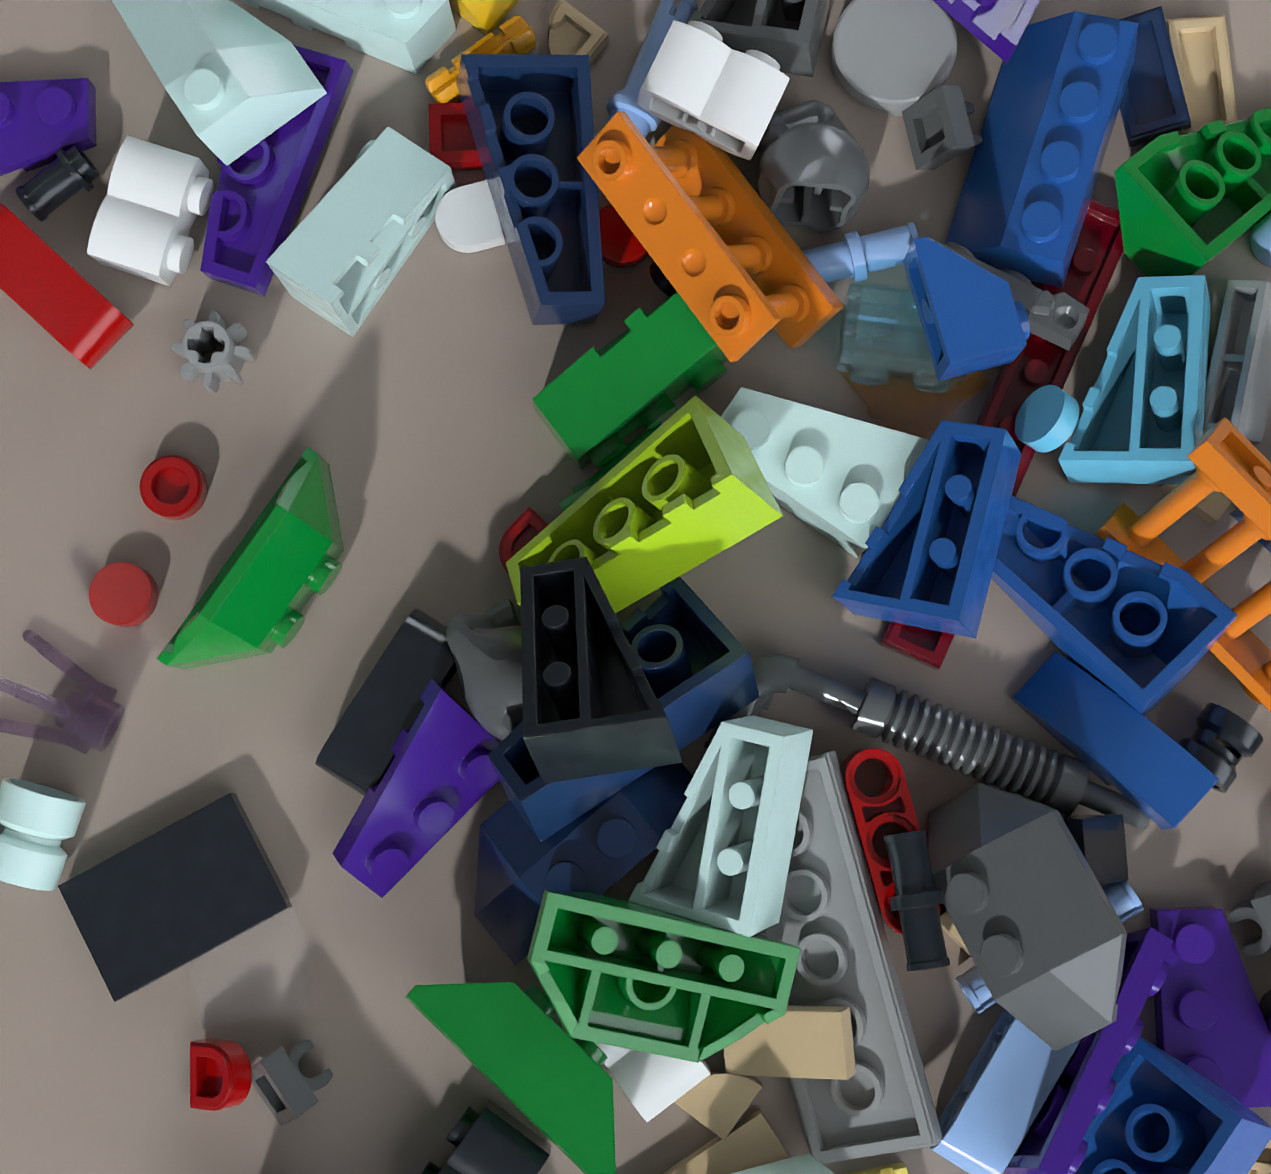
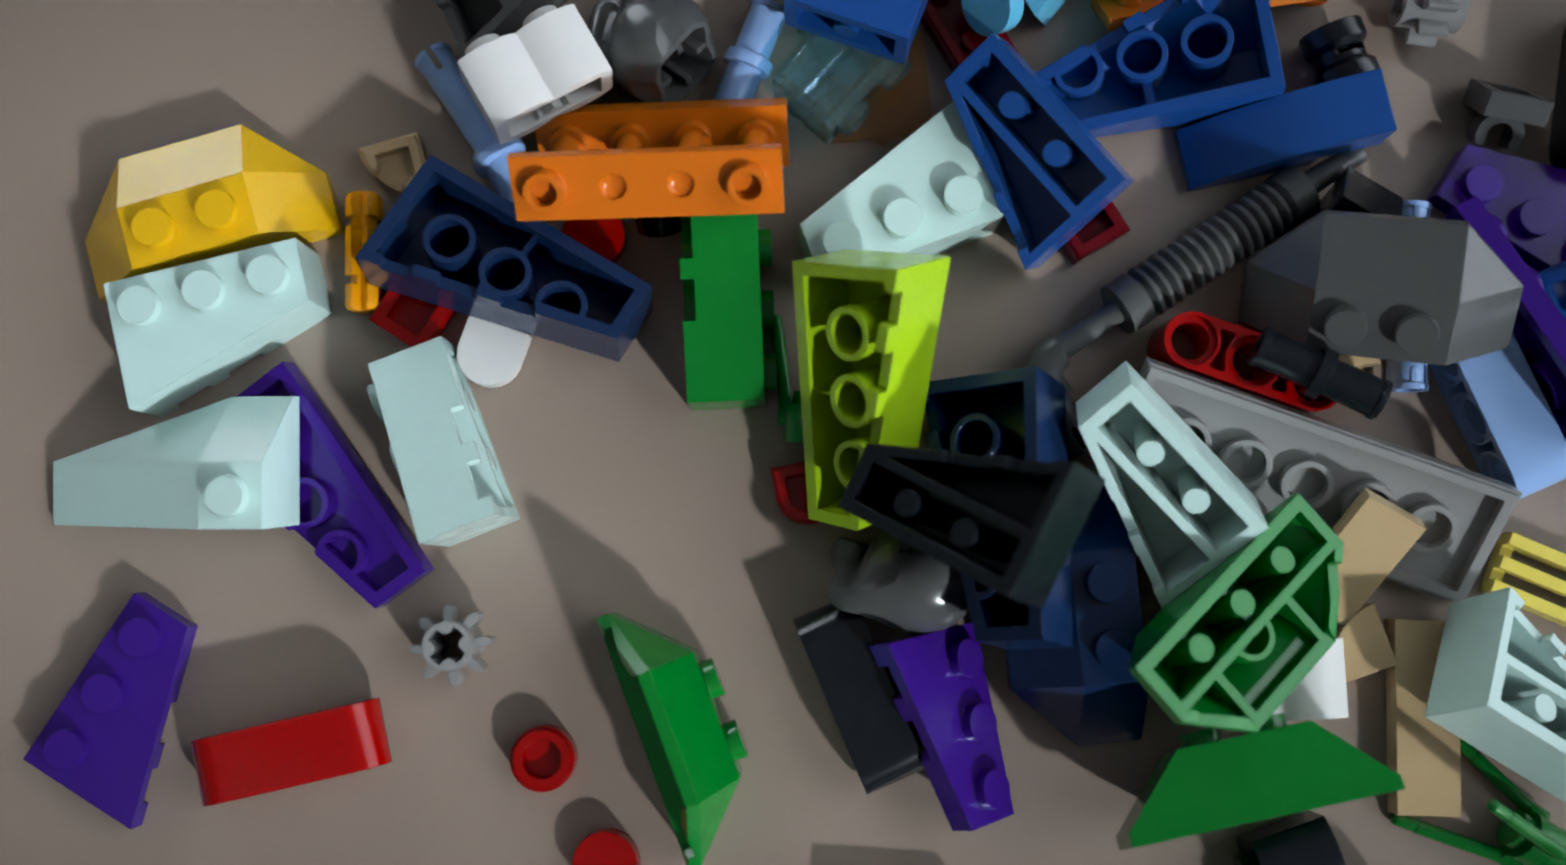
camera: 60 degrees left, 0 degrees up
black pin [15,145,100,222] -> none
white brick [87,135,214,286] -> none

